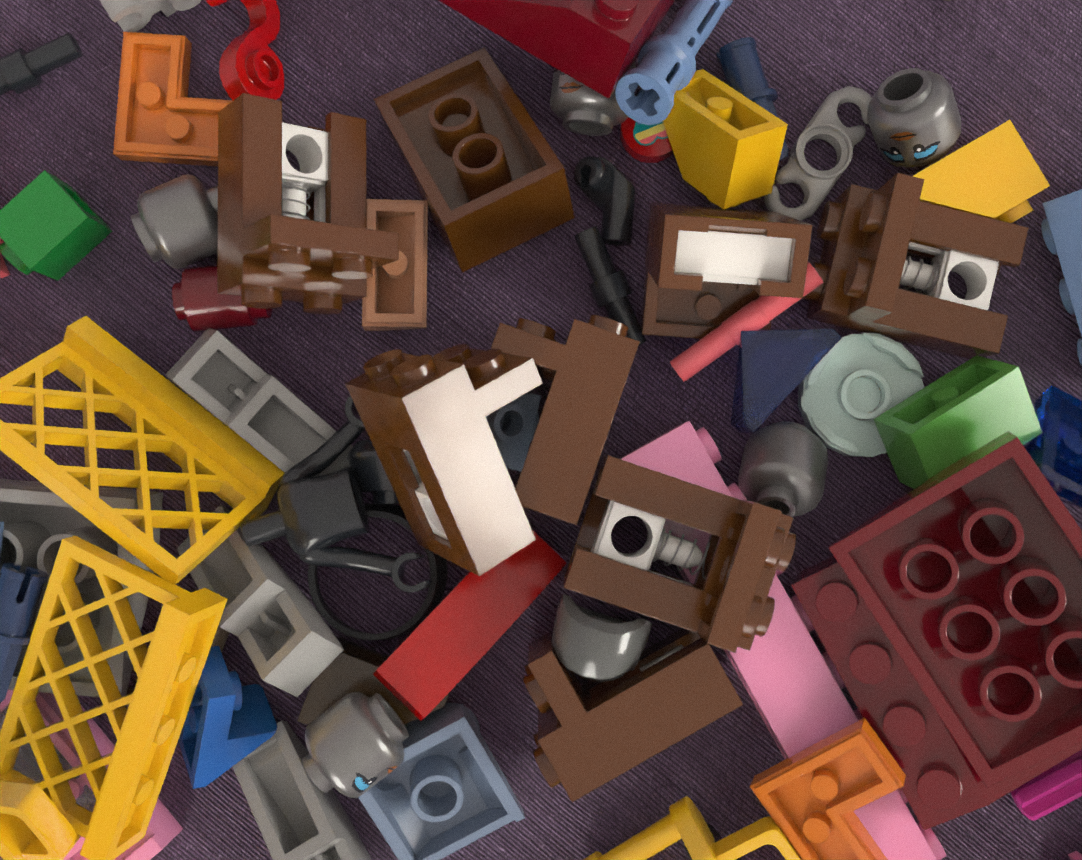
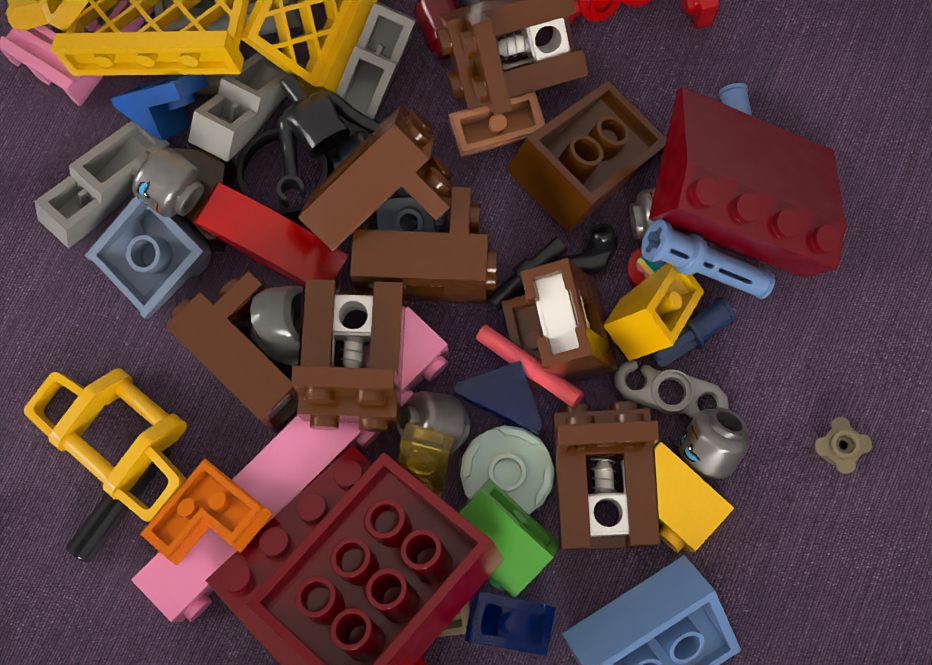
camera: 75 degrees right, 10 degrees down
none -> clear yellow plate [398,423,454,499]

